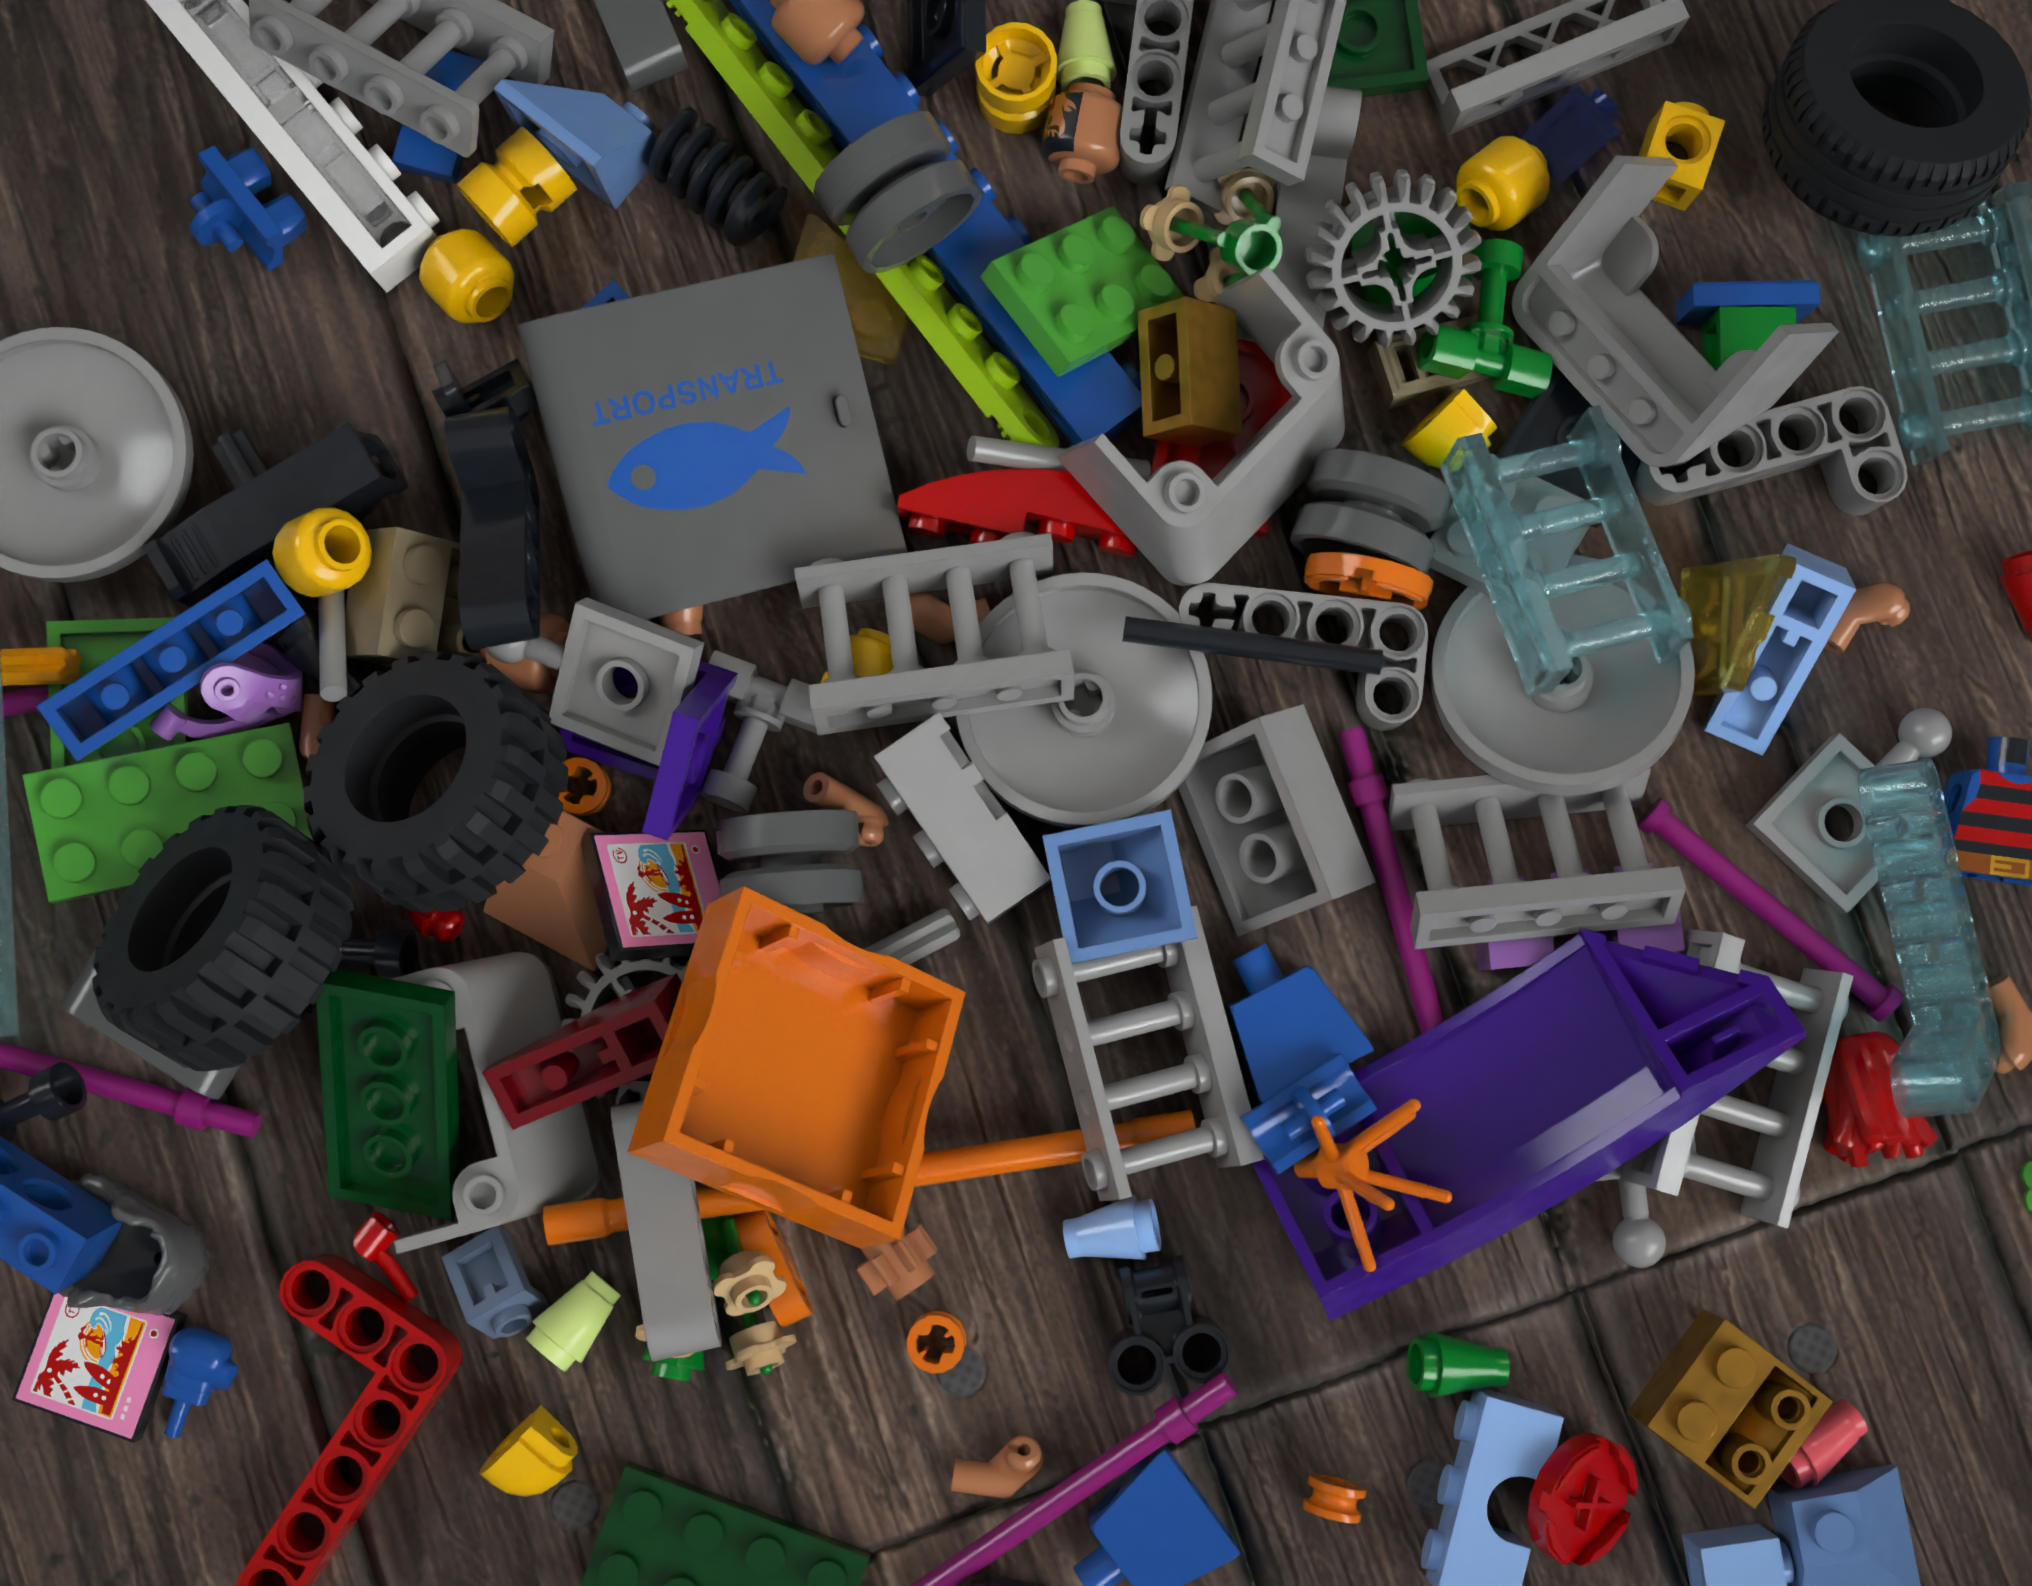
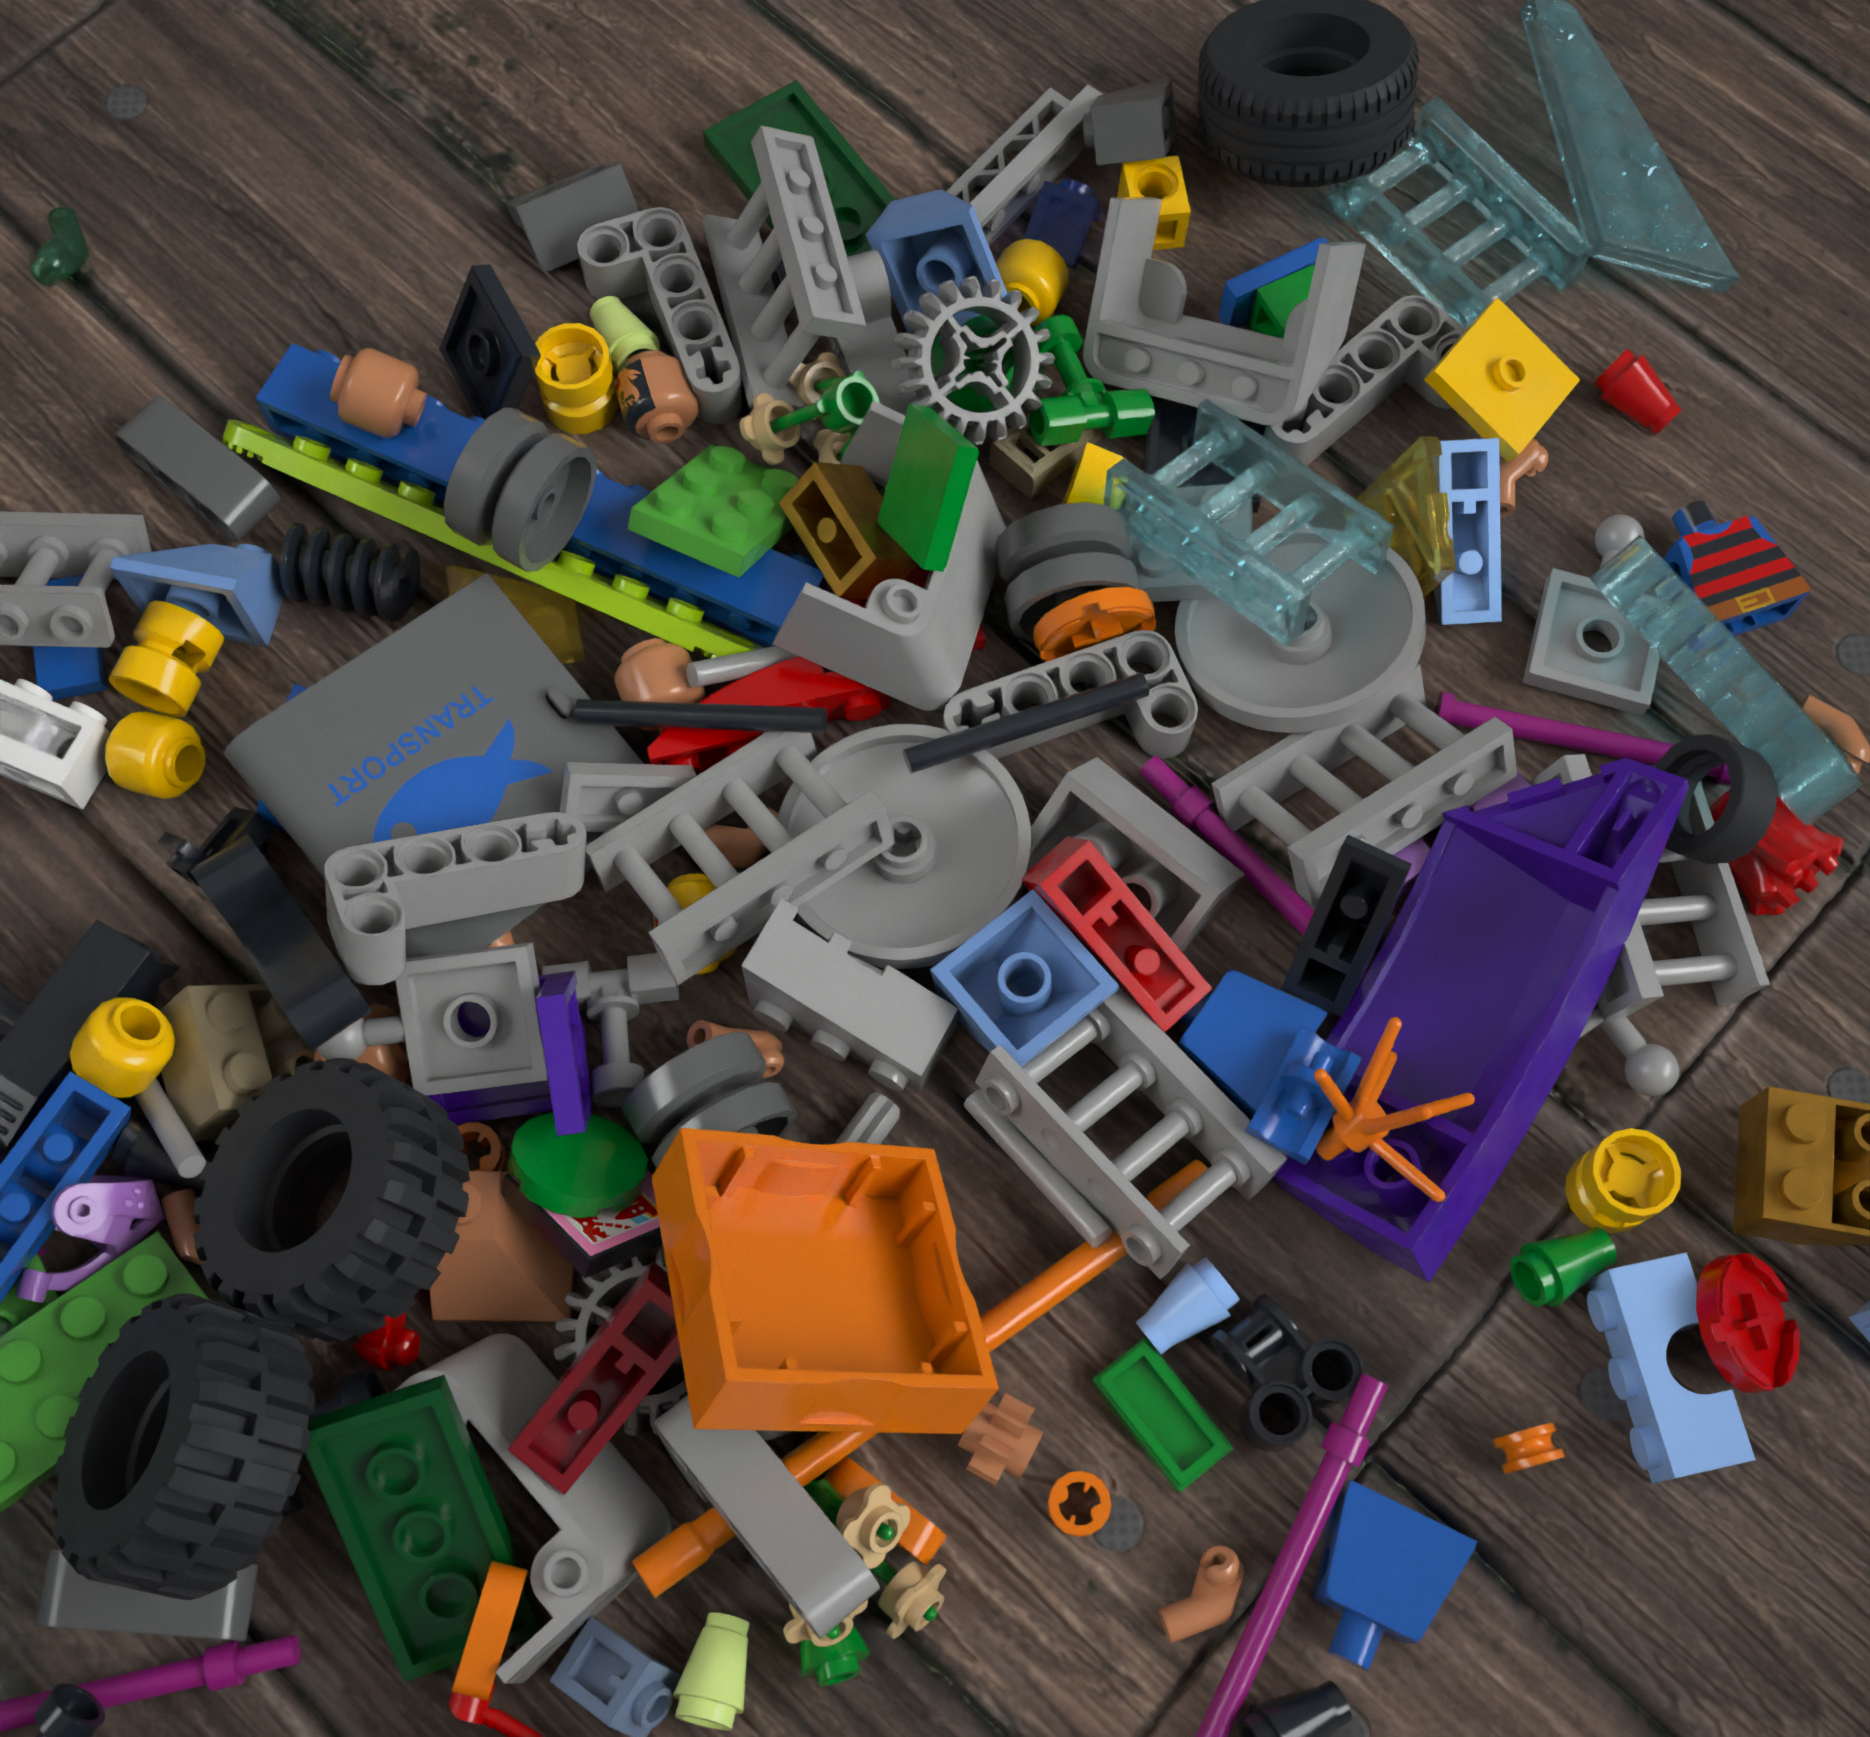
camera: 30 degrees left, 15 degrees down
none -> light grey beam [324,812,587,985]
none -> orange beam [452,1561,528,1701]
none -> green tile [507,1112,648,1218]
none -> light grey plate [559,762,697,832]
none -> black bar [574,699,828,733]
none -> nougat head [614,638,706,734]
none -> medium blue slope [866,189,1007,335]
none -> green tile [877,403,979,572]
none -> light grey bar [964,1089,1113,1248]
none -> red slope [1021,836,1212,1033]
none -> dark grey slope [1083,78,1177,165]
none -> green tile [1091,1337,1233,1494]
none -> black slope [1281,835,1412,1018]
none -> yellow plate [1424,297,1580,462]
none -> yellow wheel [1565,1128,1681,1234]
none -> black tyre [1654,734,1778,864]

